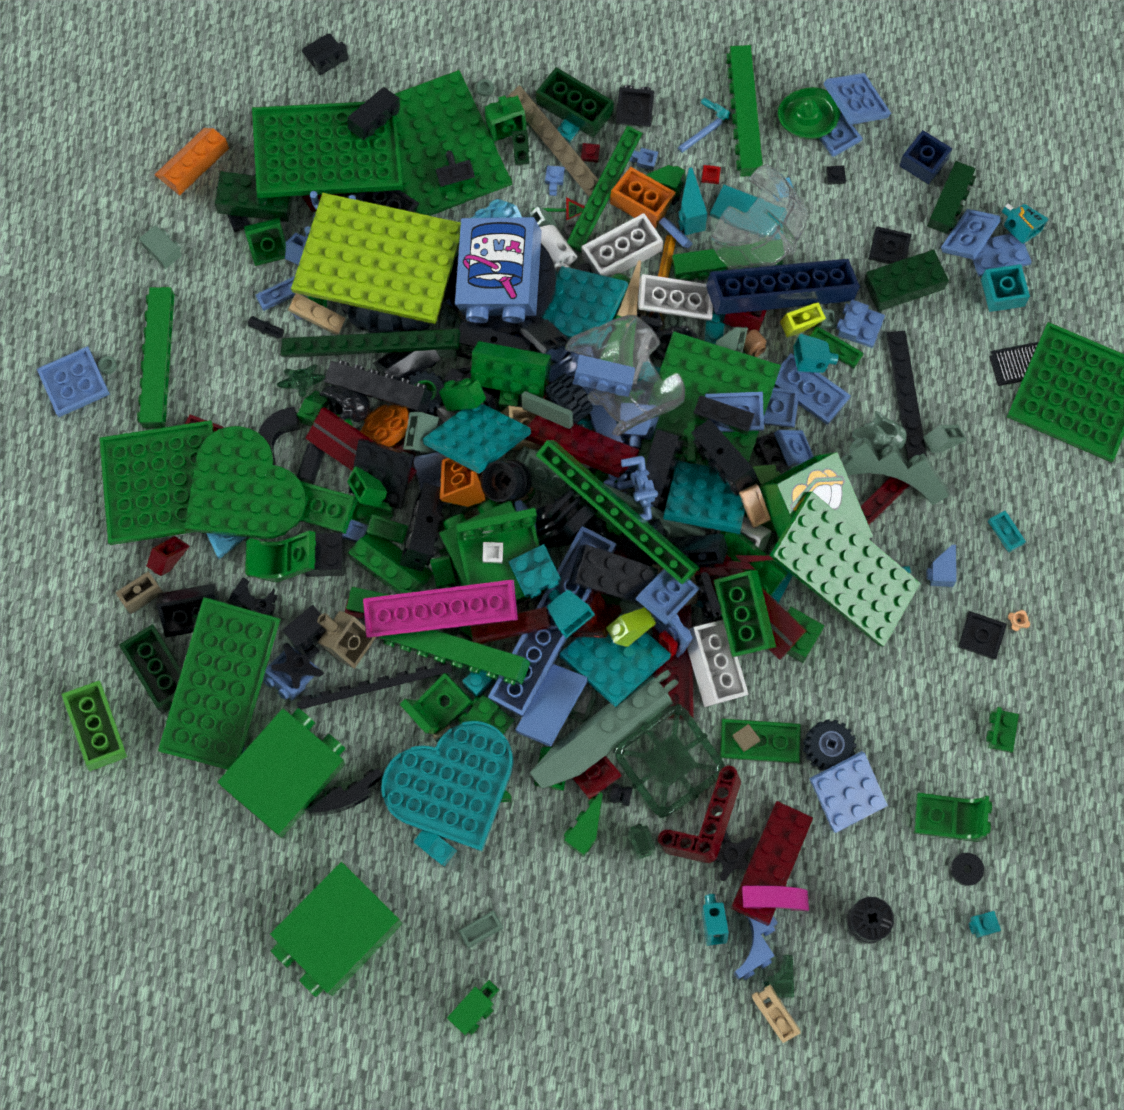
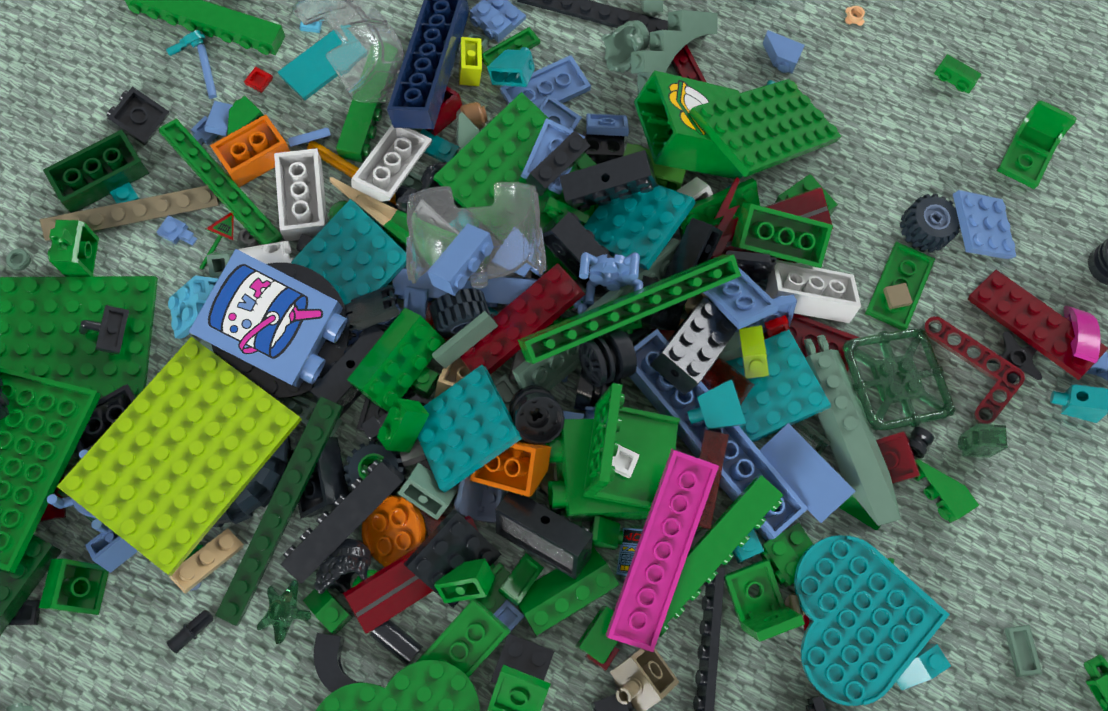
camera: 75 degrees left, 0 degrees up
medium blue tile [255,276,296,311] -> none
teal plate [508,544,561,598] -> none
dark green leg [512,130,530,165] -> none
dark red plate [581,143,600,163] -> none
teal slope [678,167,708,235] -> none
light nougat tile [739,484,771,528] -> none
black piece [950,853,984,886] -> none
black tile [958,611,1007,660] -> none
none -> medium blue tile [205,101,233,136]

